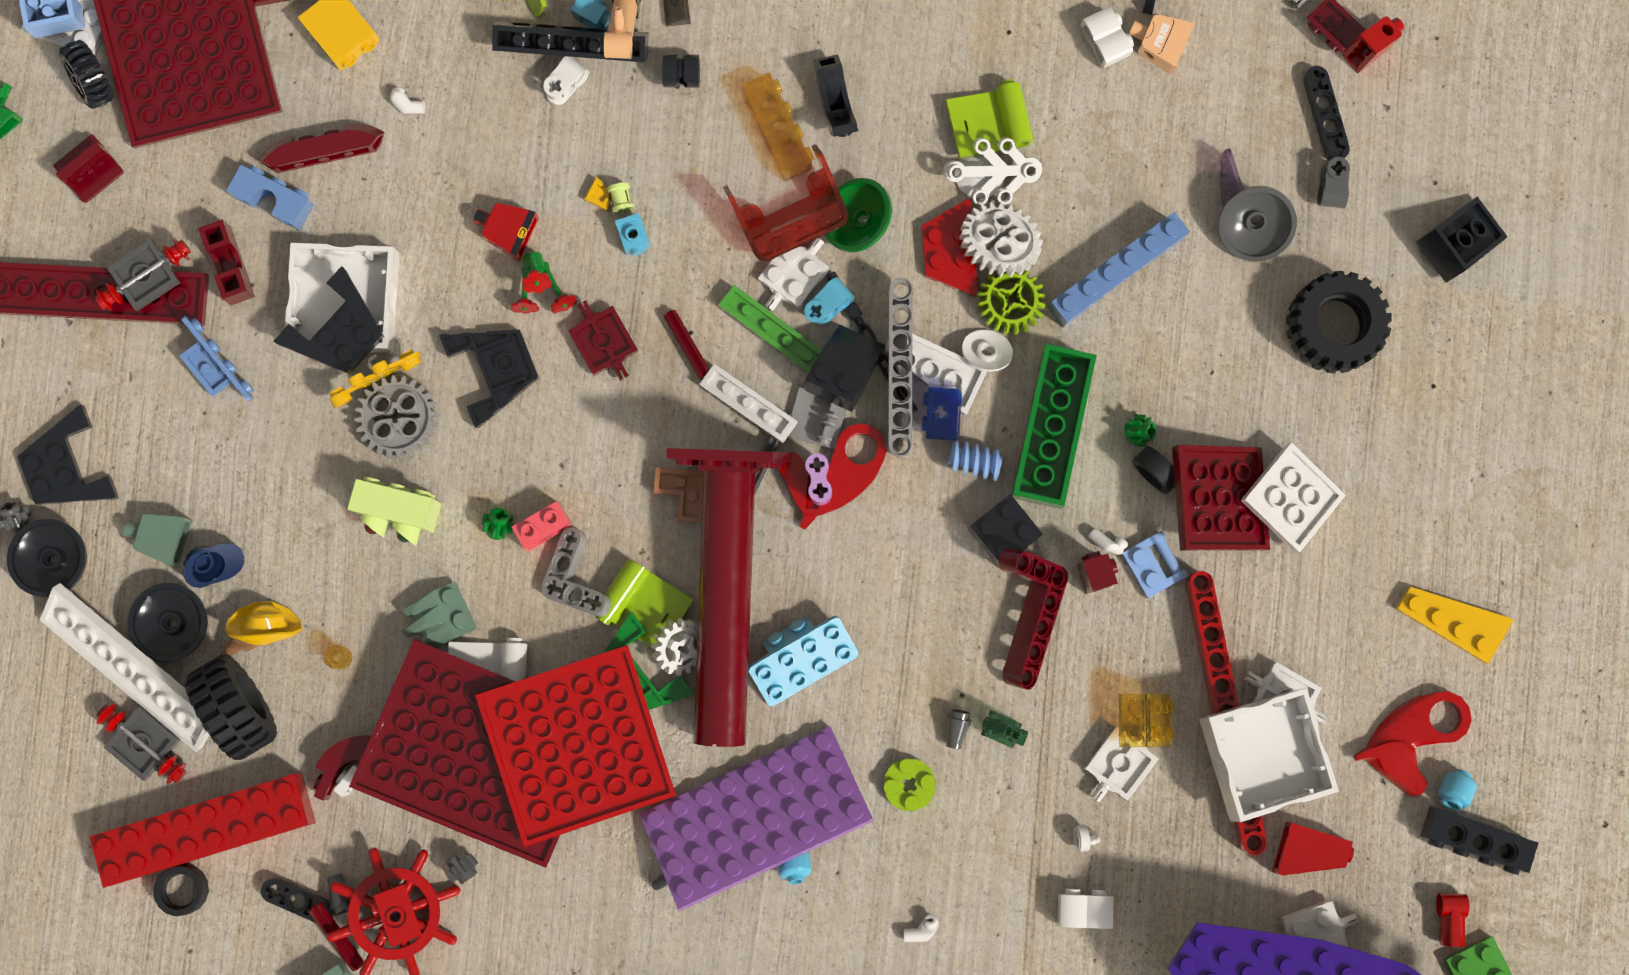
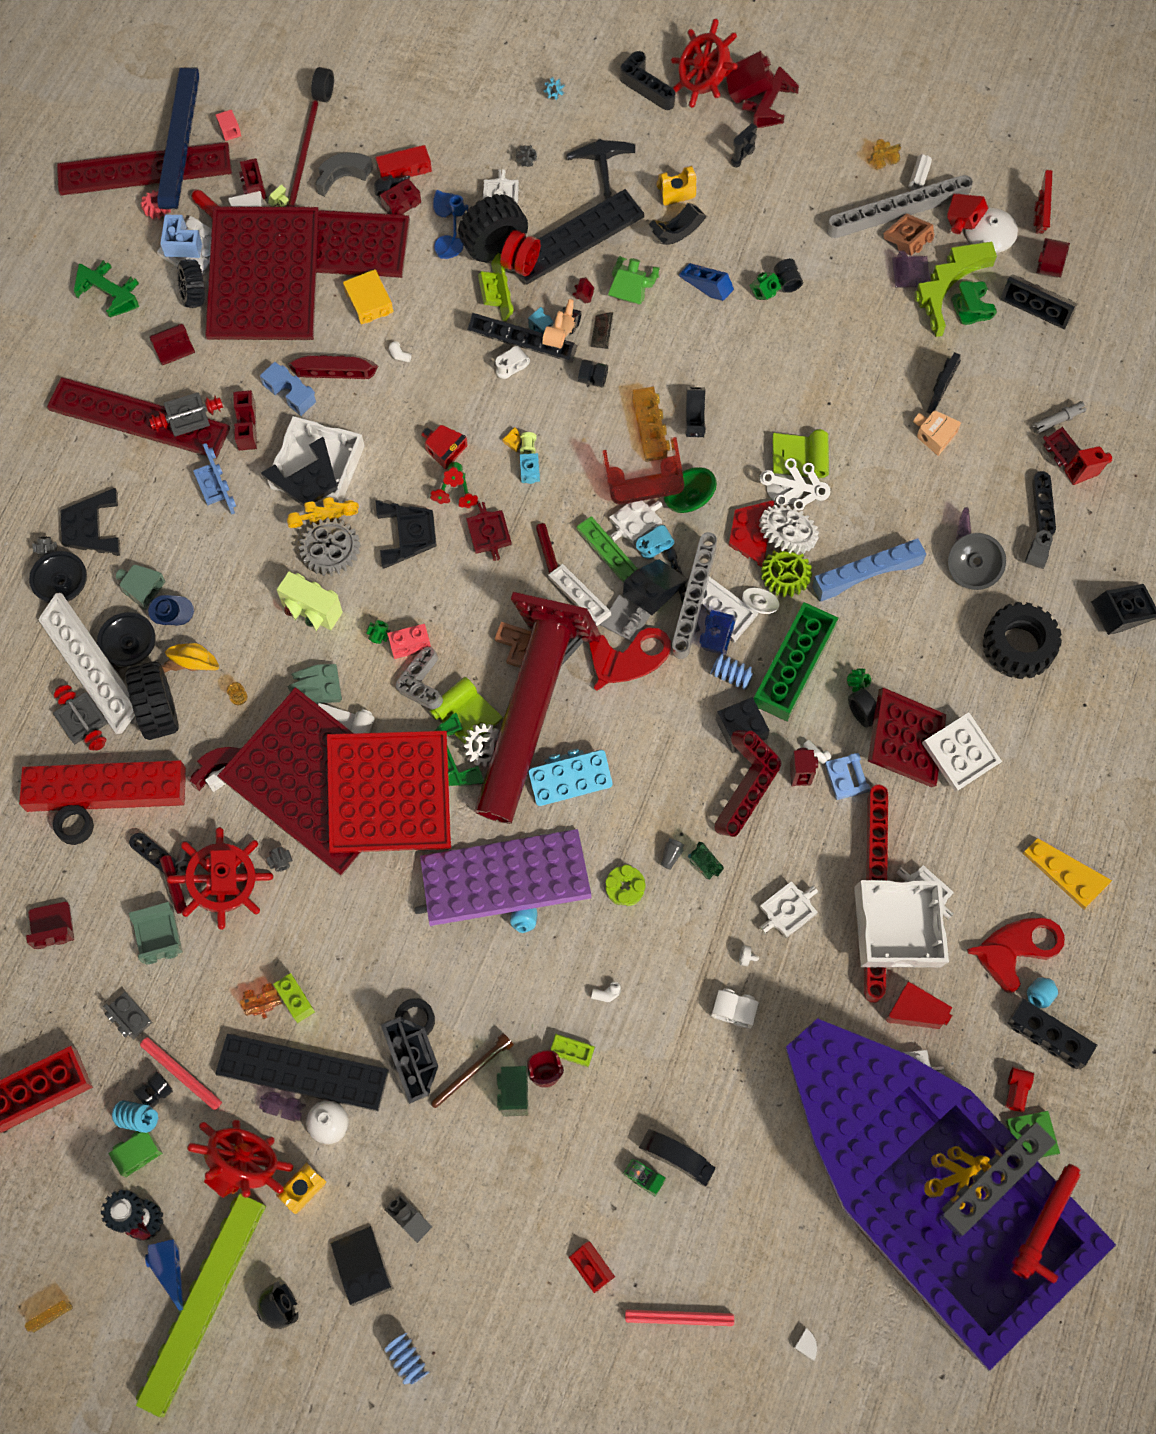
camera: 15 degrees right, 15 degrees down
lavender axle [805,453,832,505] -> none
white brick [1080,6,1134,69] -> none
clear yellow bracket [1119,694,1174,747] -> none

